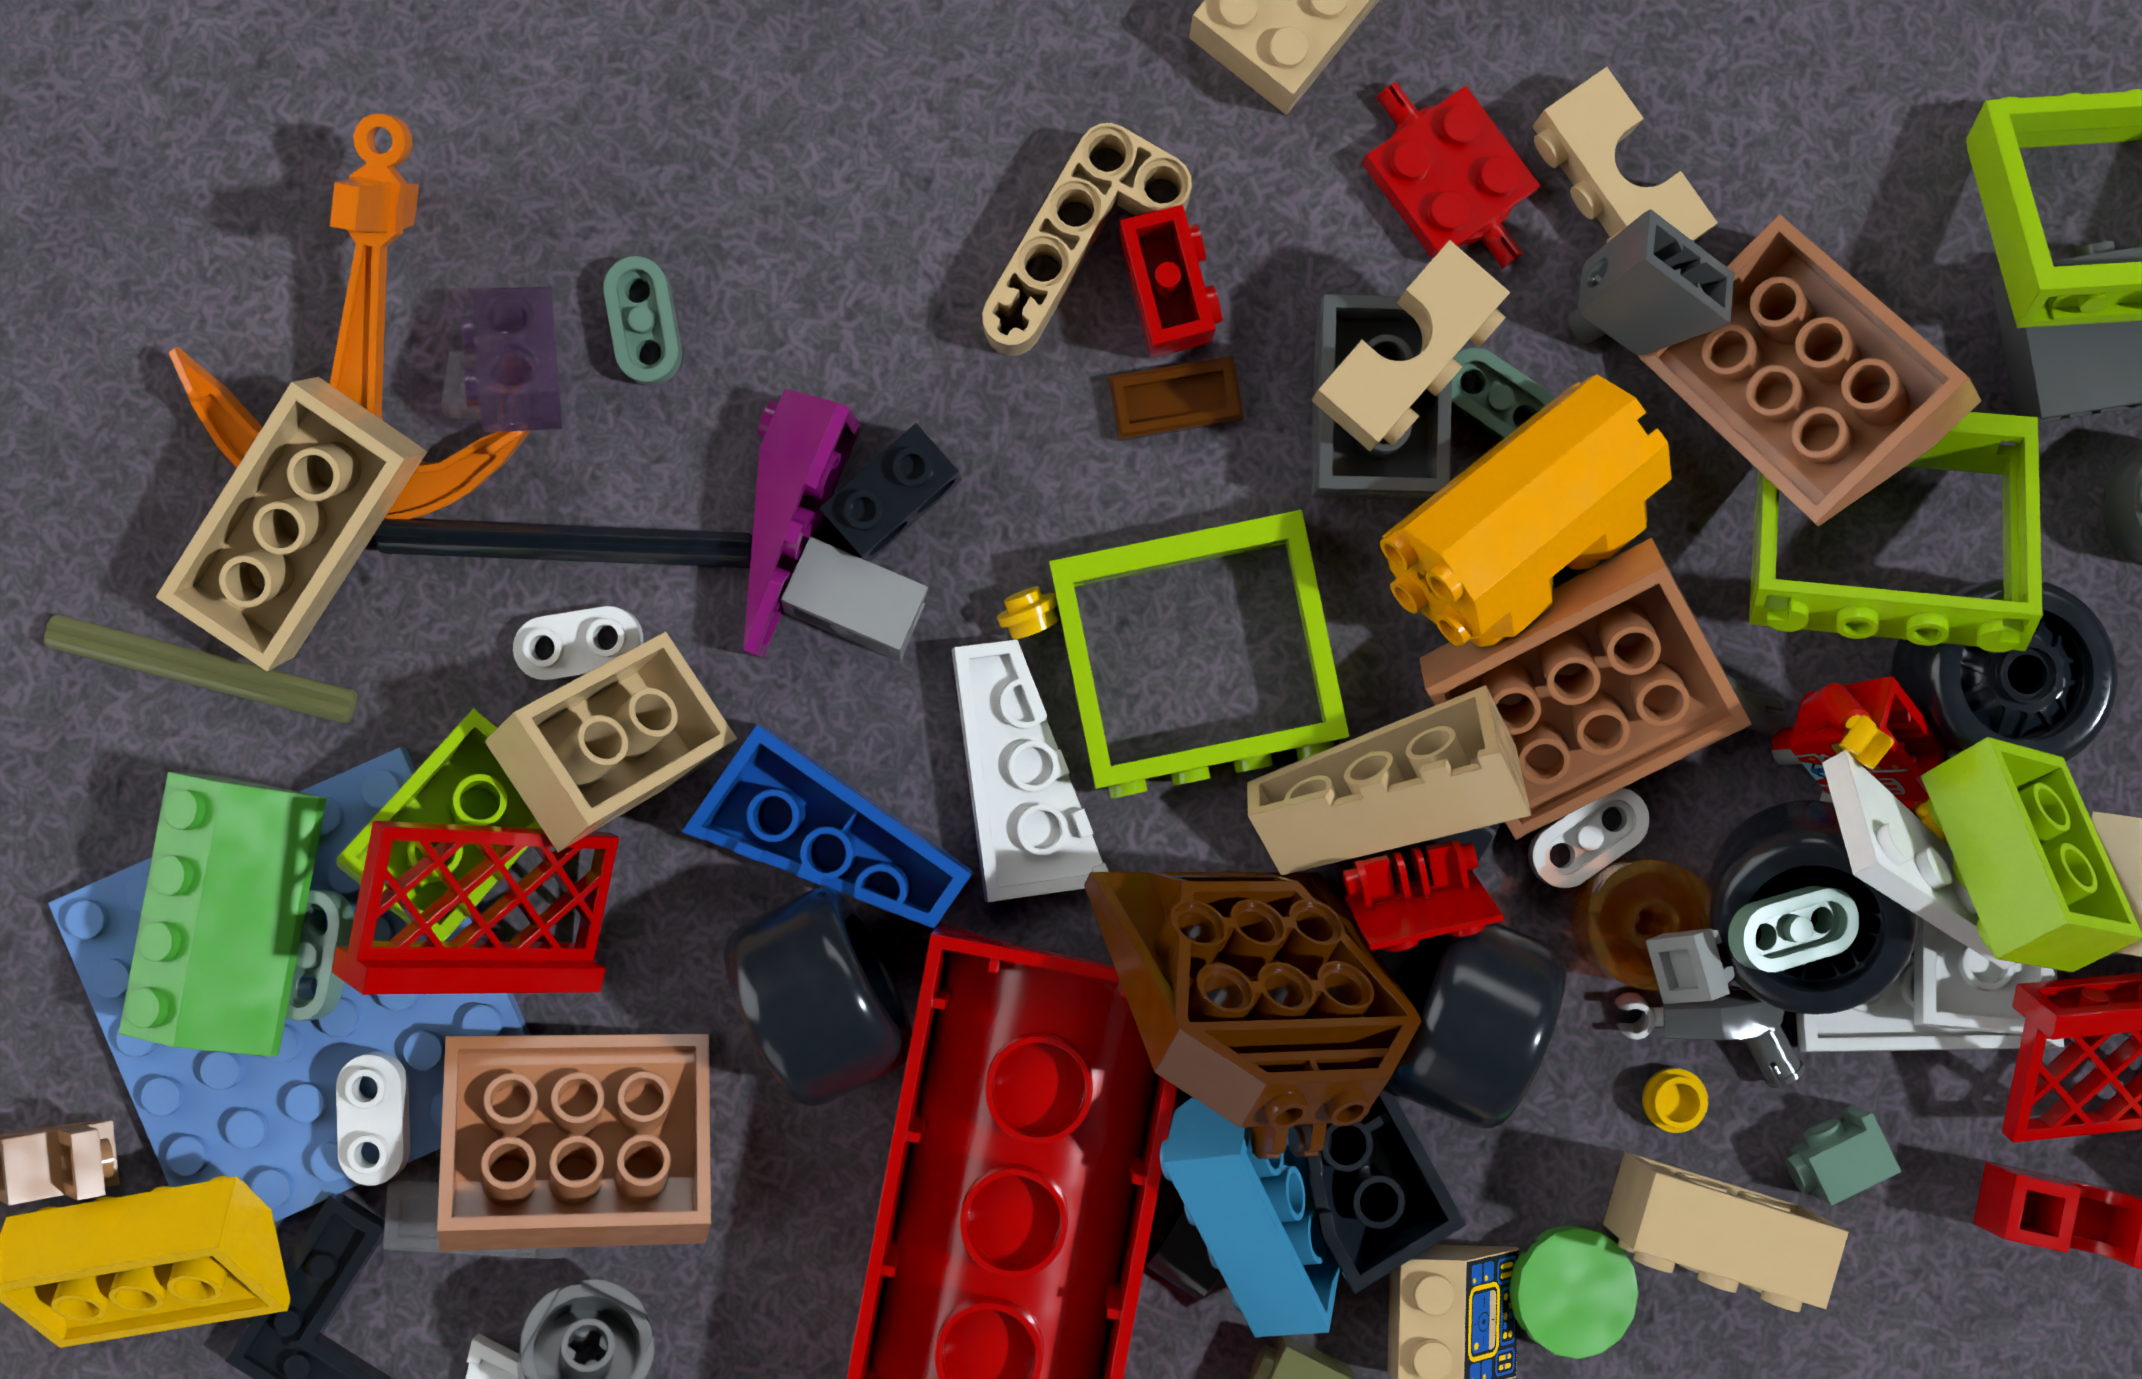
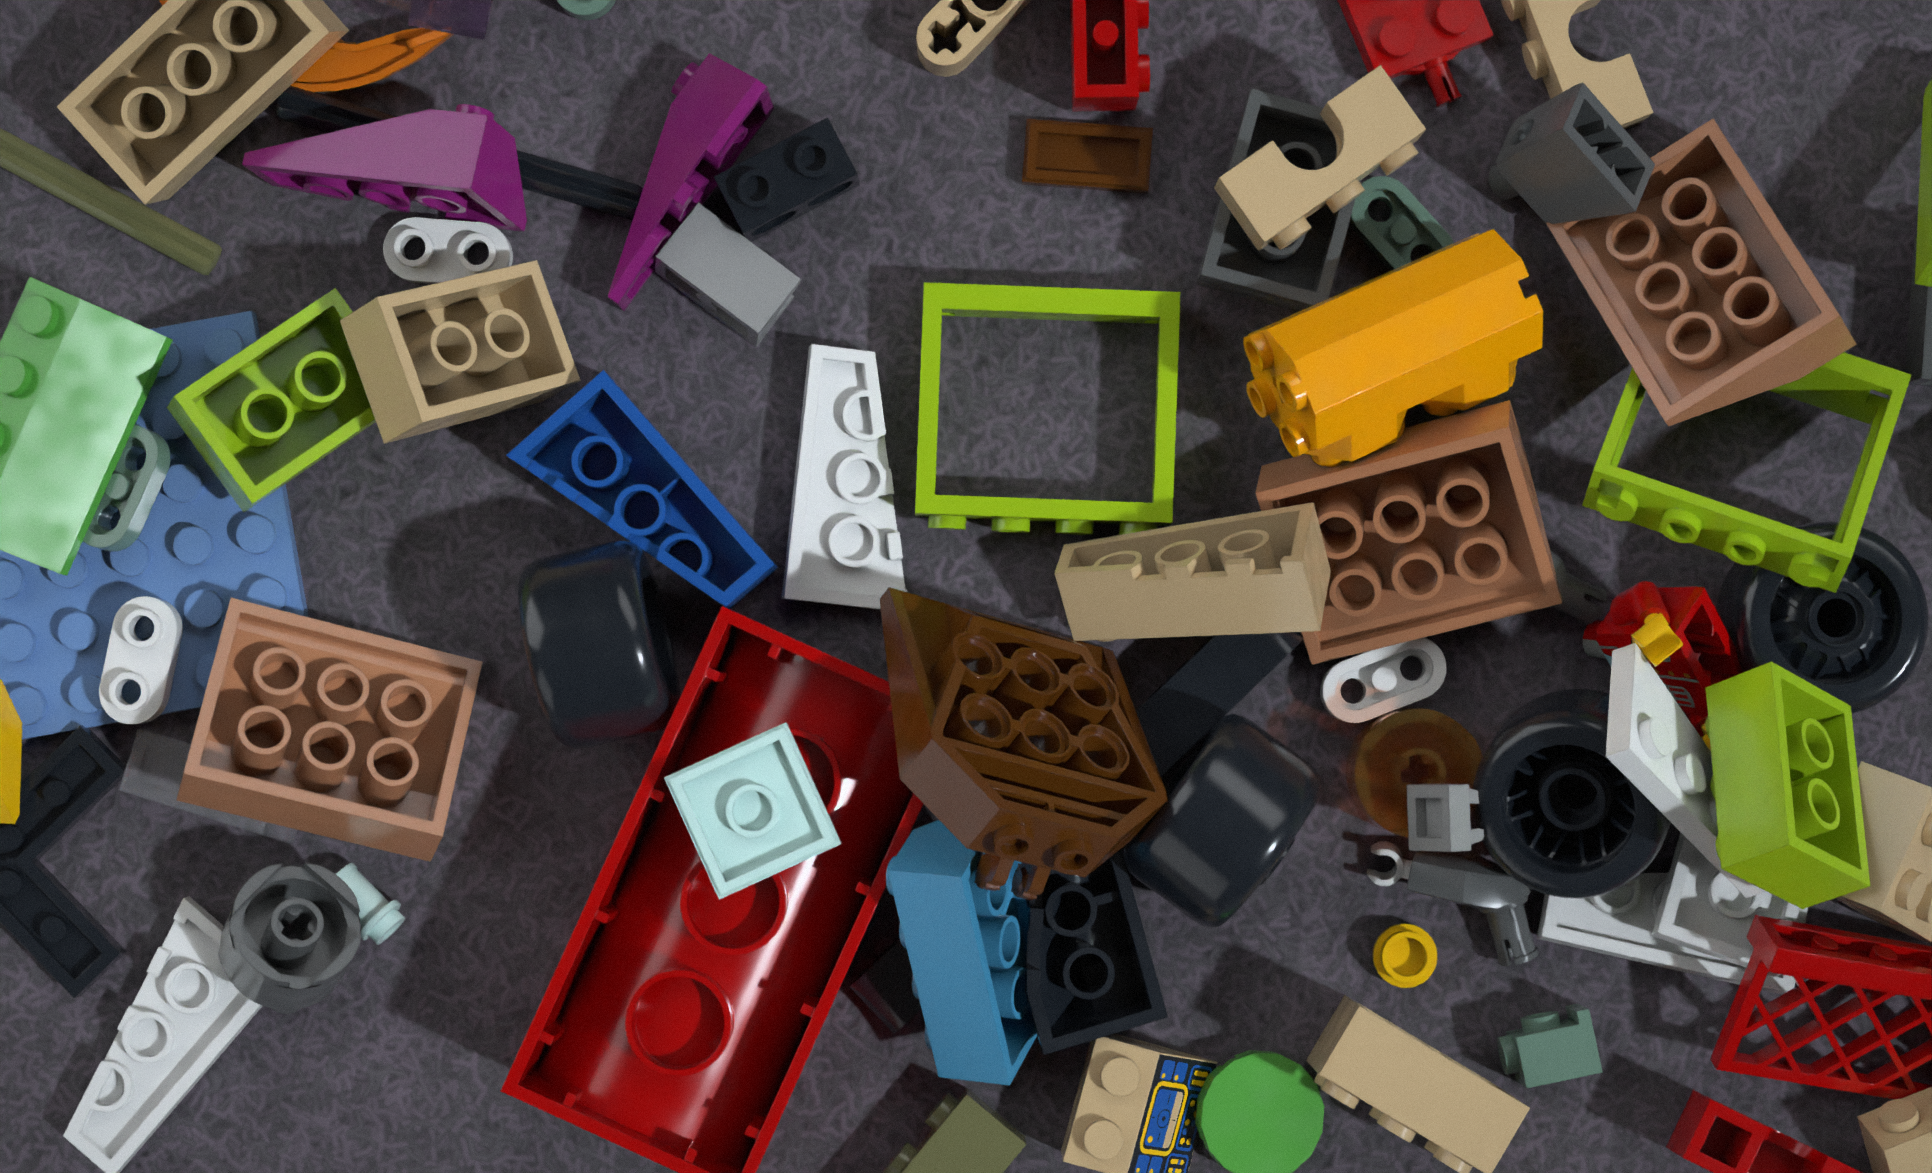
camera: 15 degrees right, 0 degrees up
red fence [331,821,620,995] -> none
yellow plate [997,586,1059,639] -> none
red hinge [1343,839,1504,952] -> none
plate [1728,886,1859,972] -> none
none -> magenta wedge [242,104,527,232]
none -> light aqua pin [336,863,405,945]
none -> light aqua tile [664,722,842,900]

